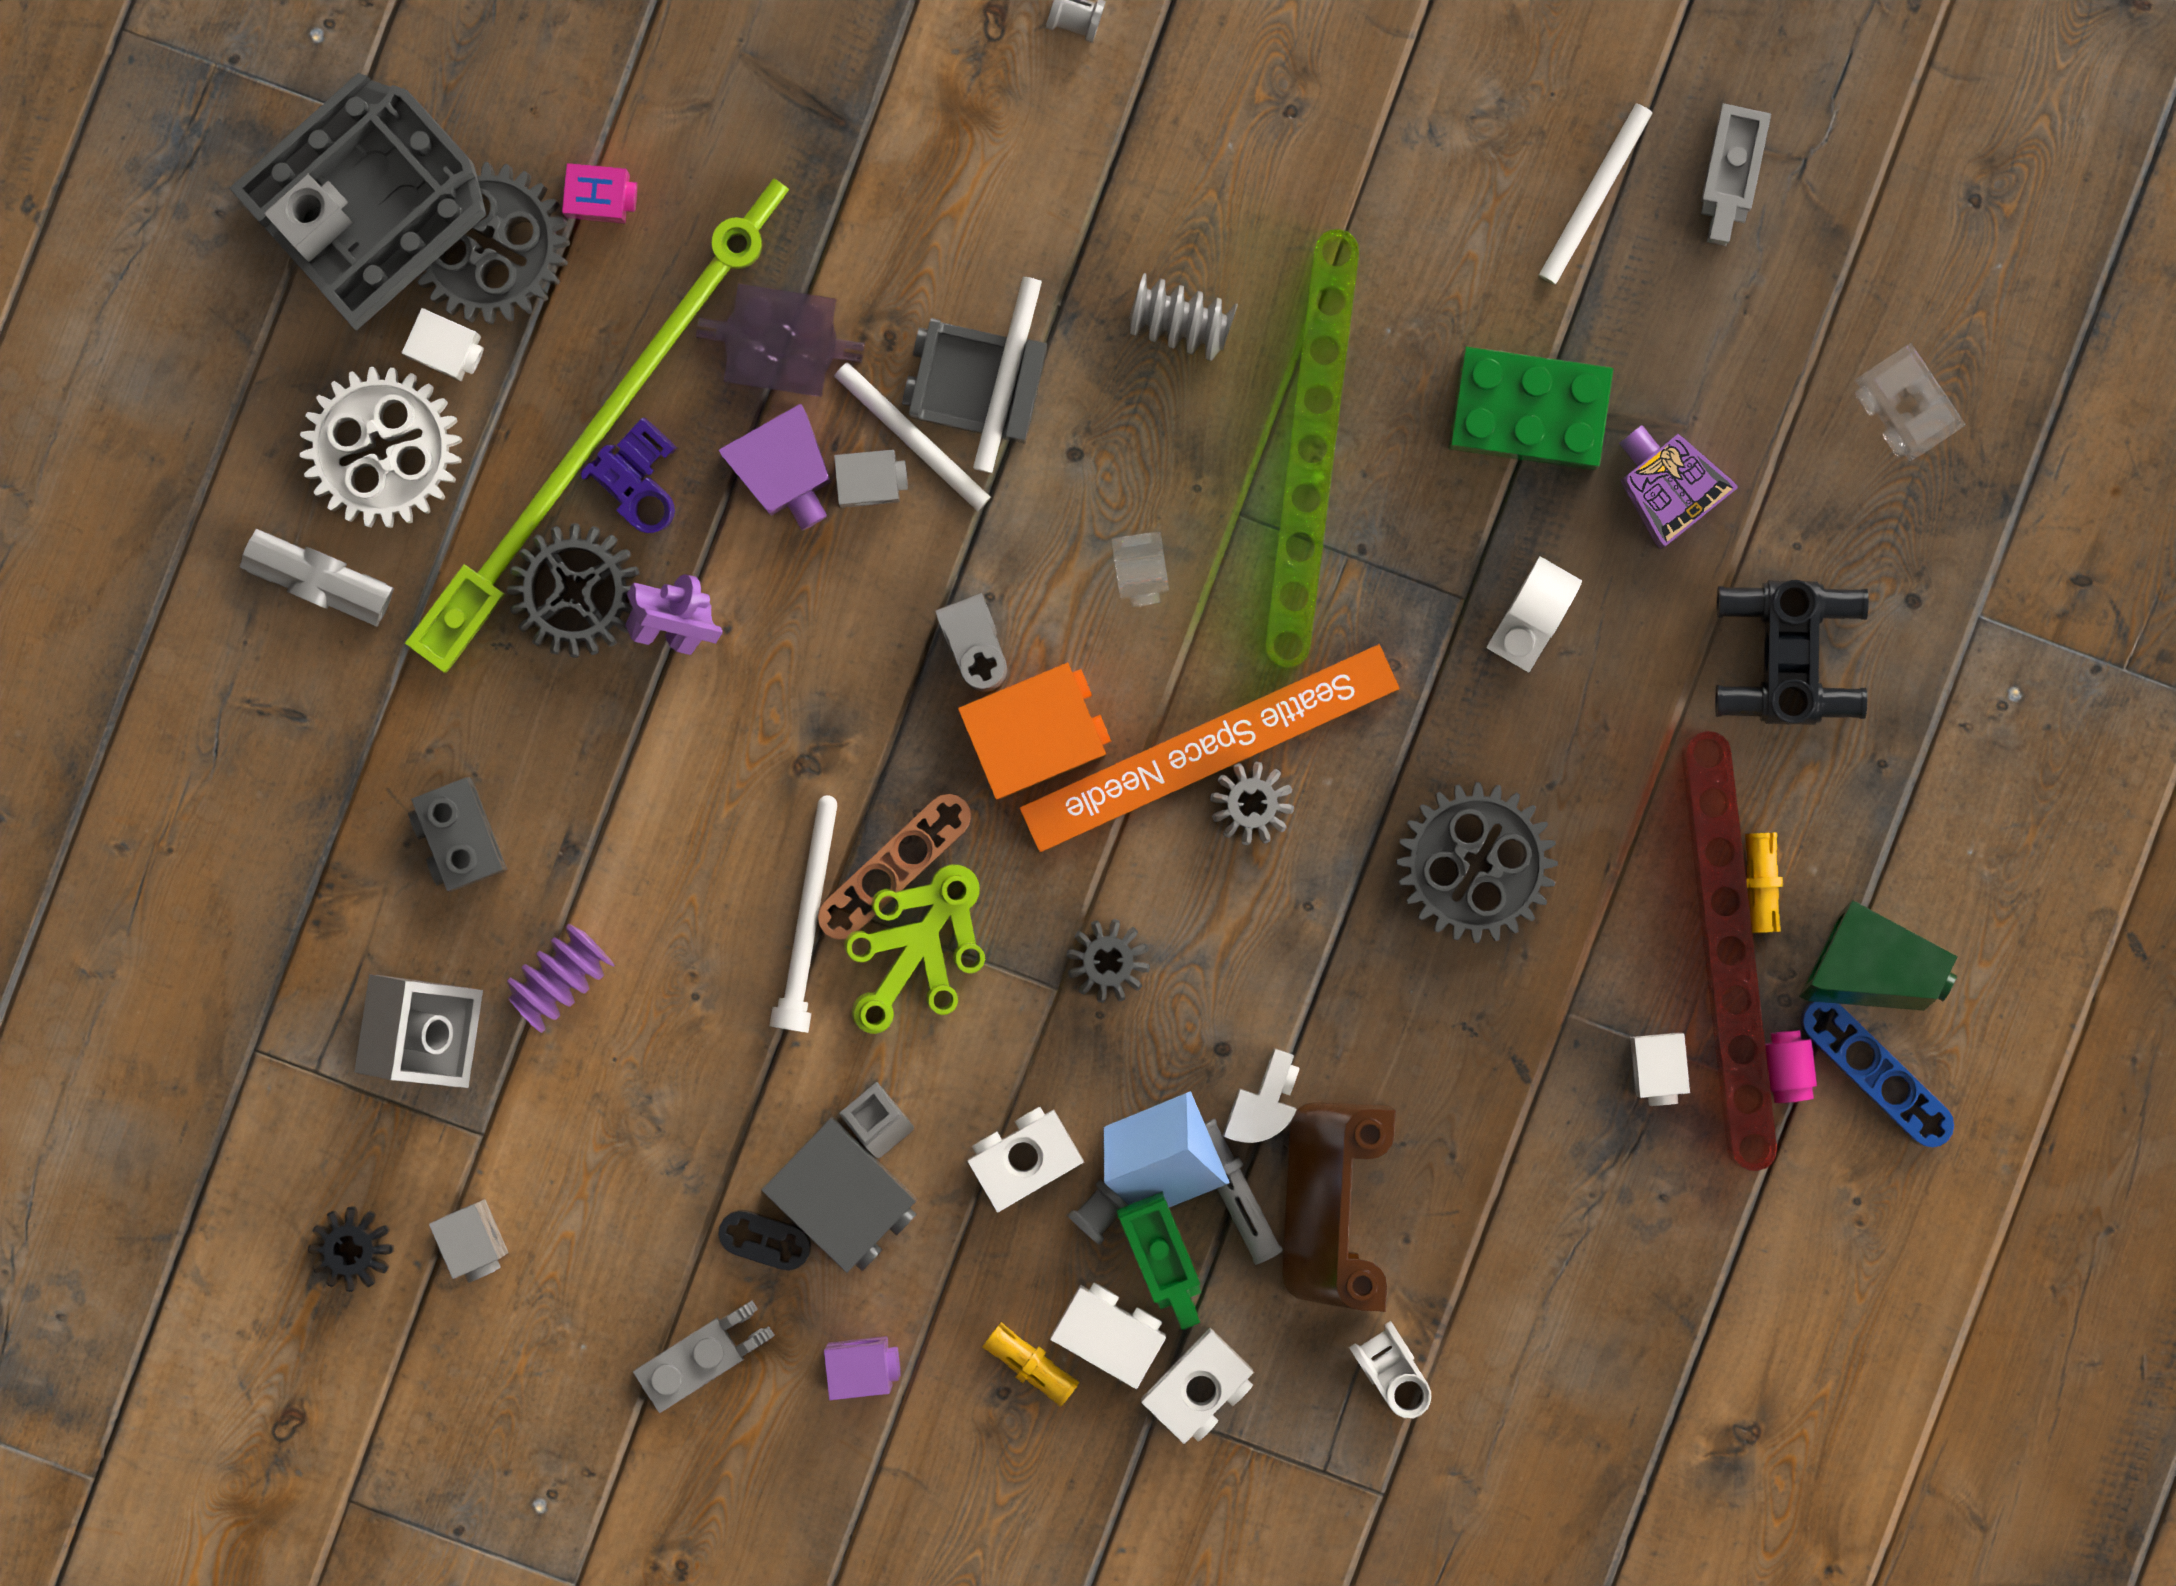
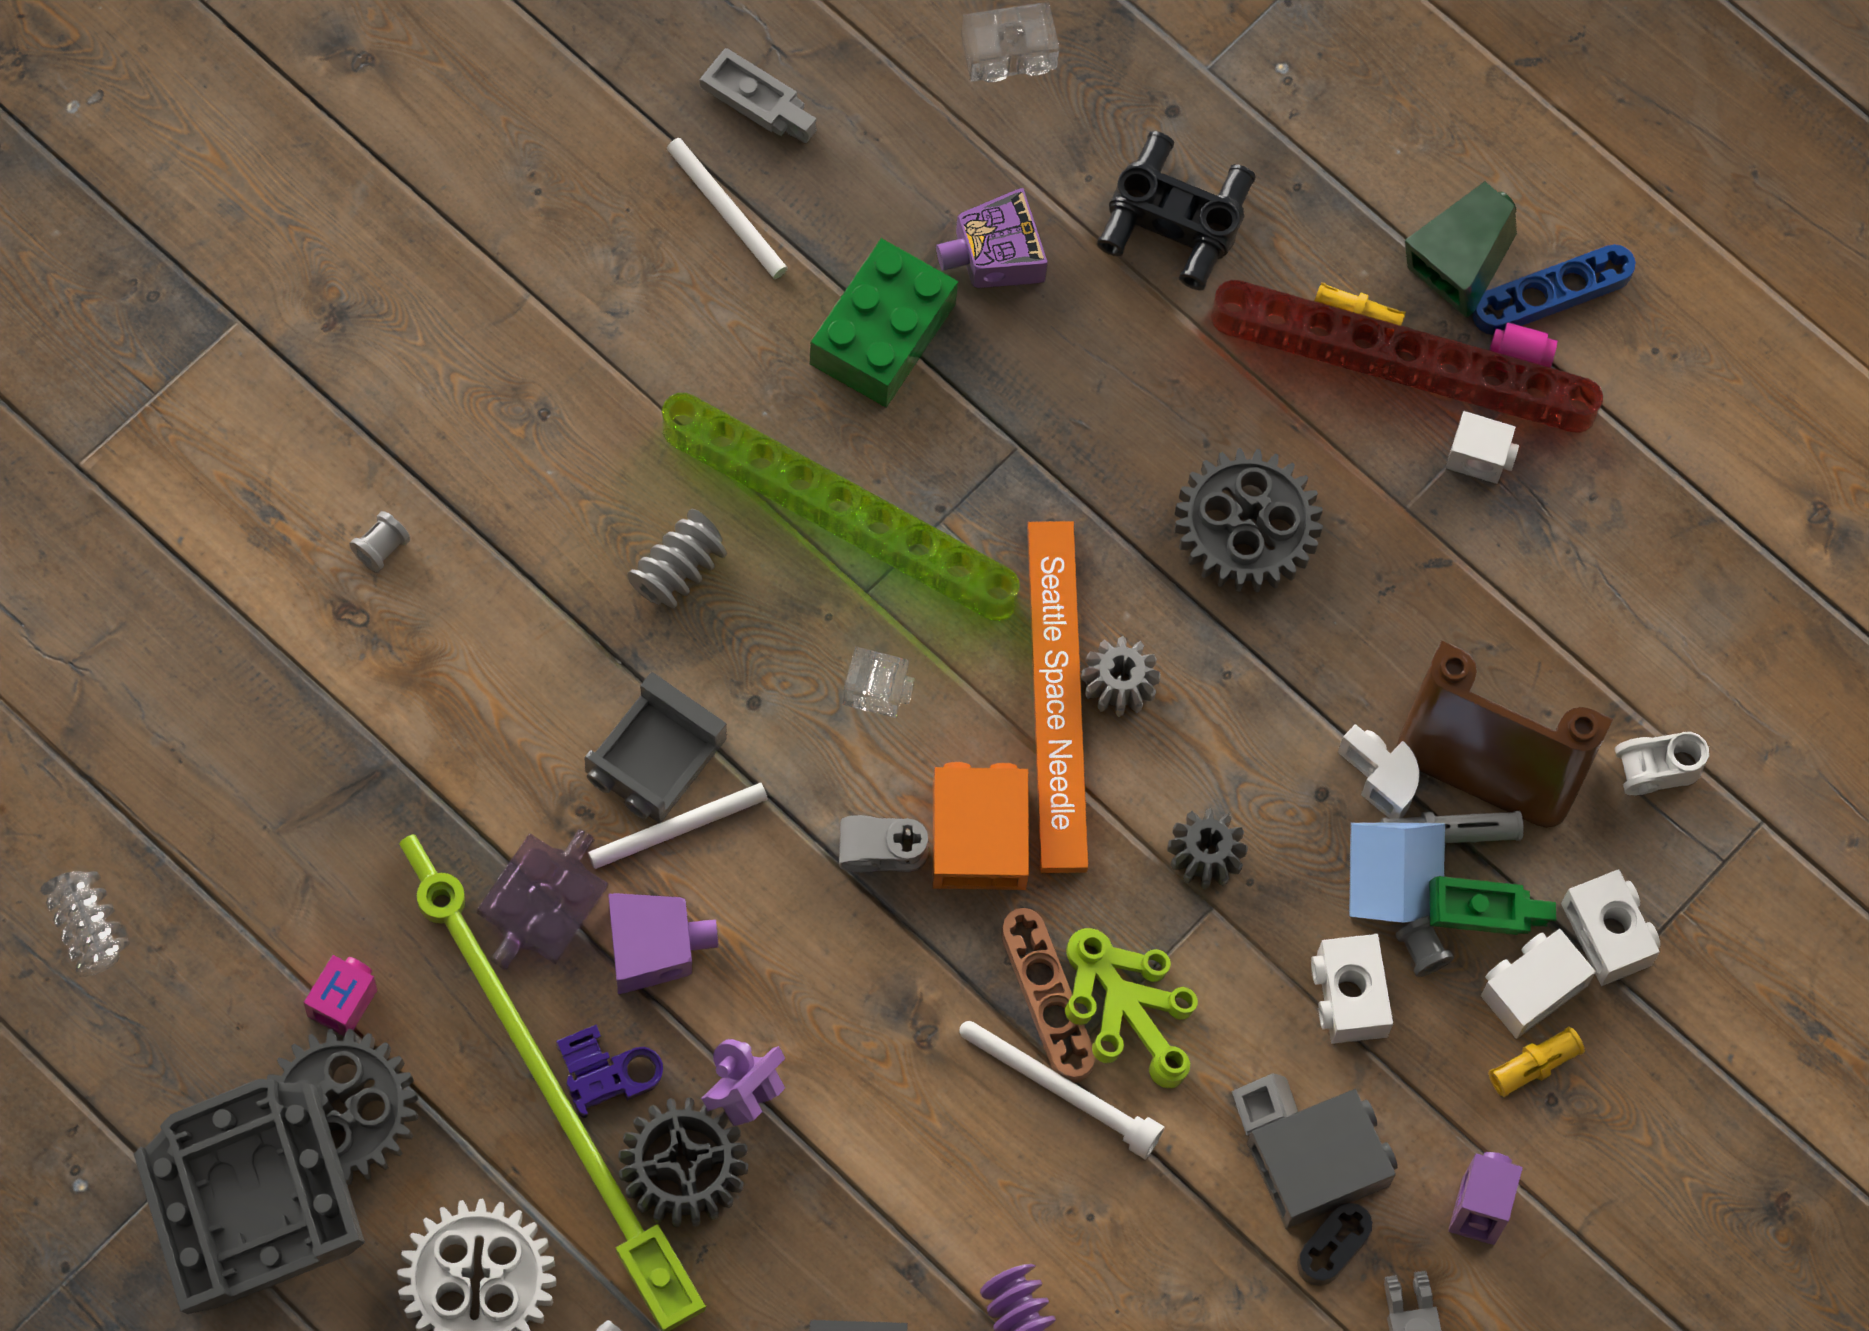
camera: 75 degrees left, 20 degrees down
light grey brick [264,173,353,262] -> none
white brick [402,308,484,381] -> none
light grey brick [834,450,908,508] -> none
white bar [973,276,1042,473] -> none
white brick [1487,556,1582,672] -> none

